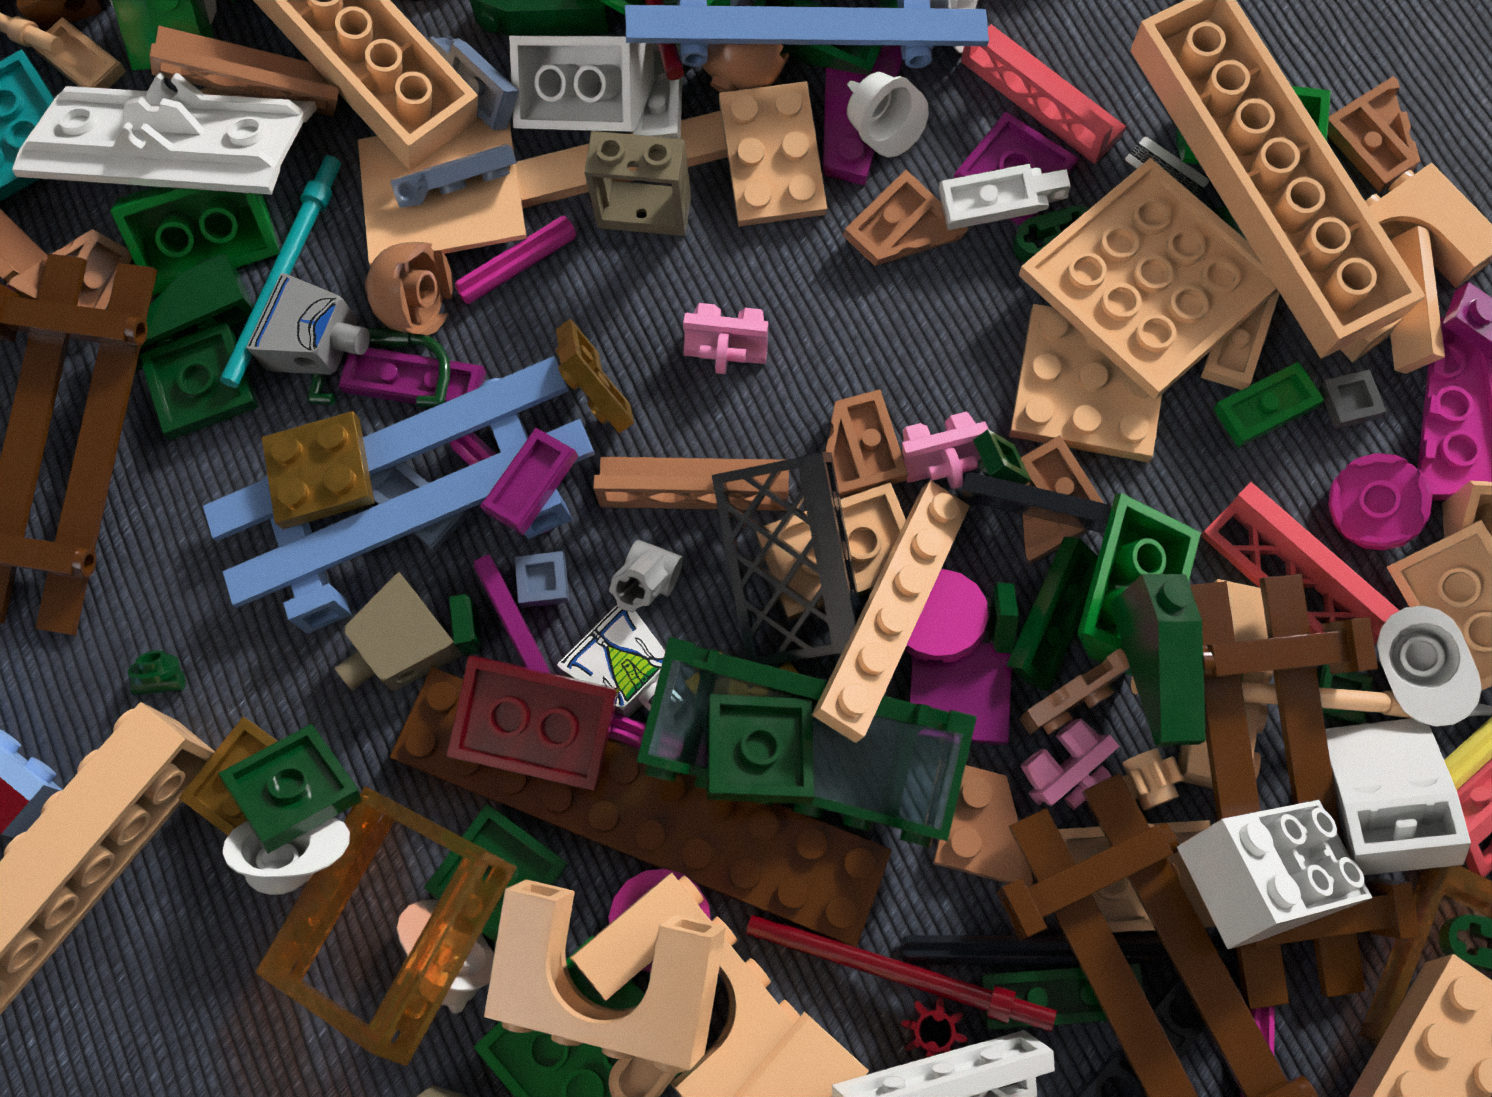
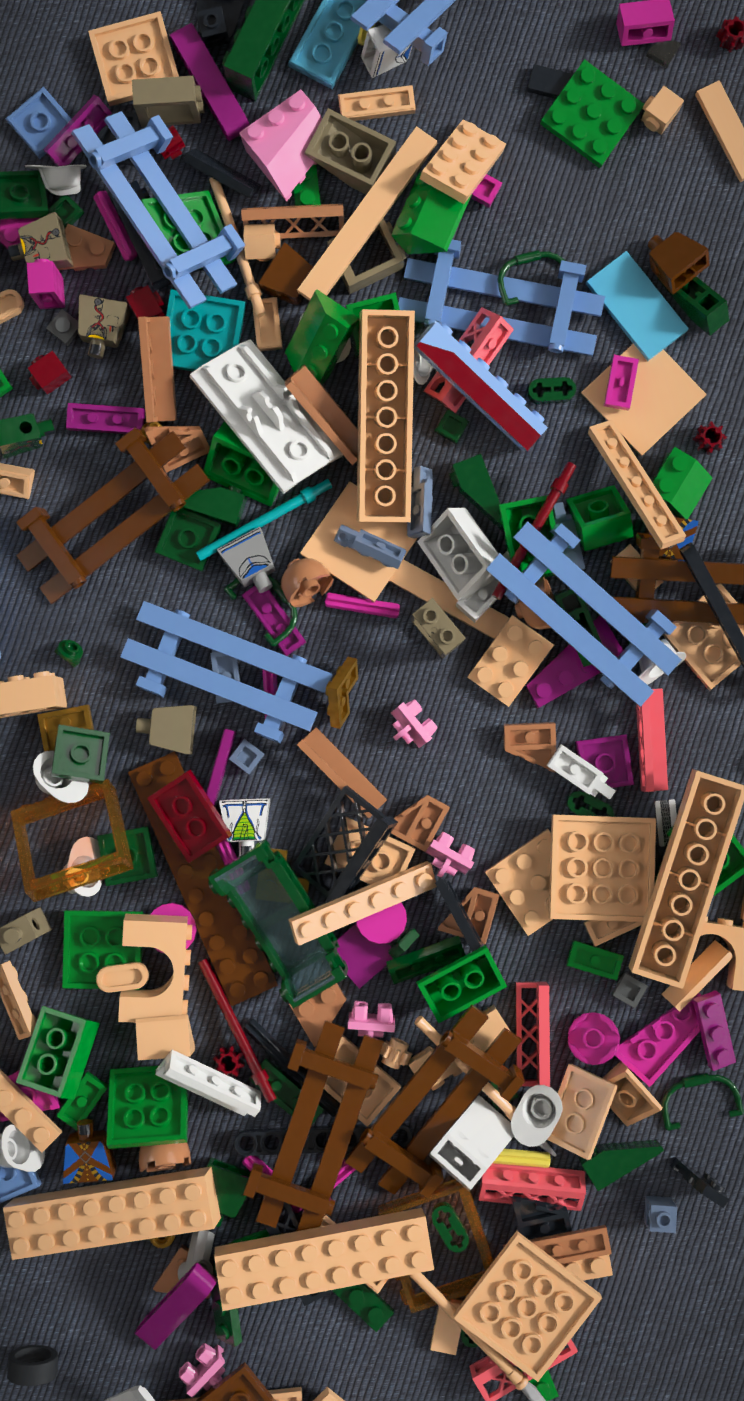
camera: 40 degrees right, 15 degrees up
pearl gold plate [262,411,375,530] -> none
dark green tile [449,594,482,656] -> none
magenta tile [480,428,579,536] -> none
light nougat arch [484,880,726,1073] -> none
light grey piece [609,540,683,613] -> none
dark green plate [707,694,814,804] -> none
white piece [847,72,929,158] -> none
dark green plate [973,429,1031,485] -> none
nougat wing [1019,648,1130,735] -> none
dark green slope [1110,574,1206,746] -> none
white slope [1177,800,1372,949] -> none

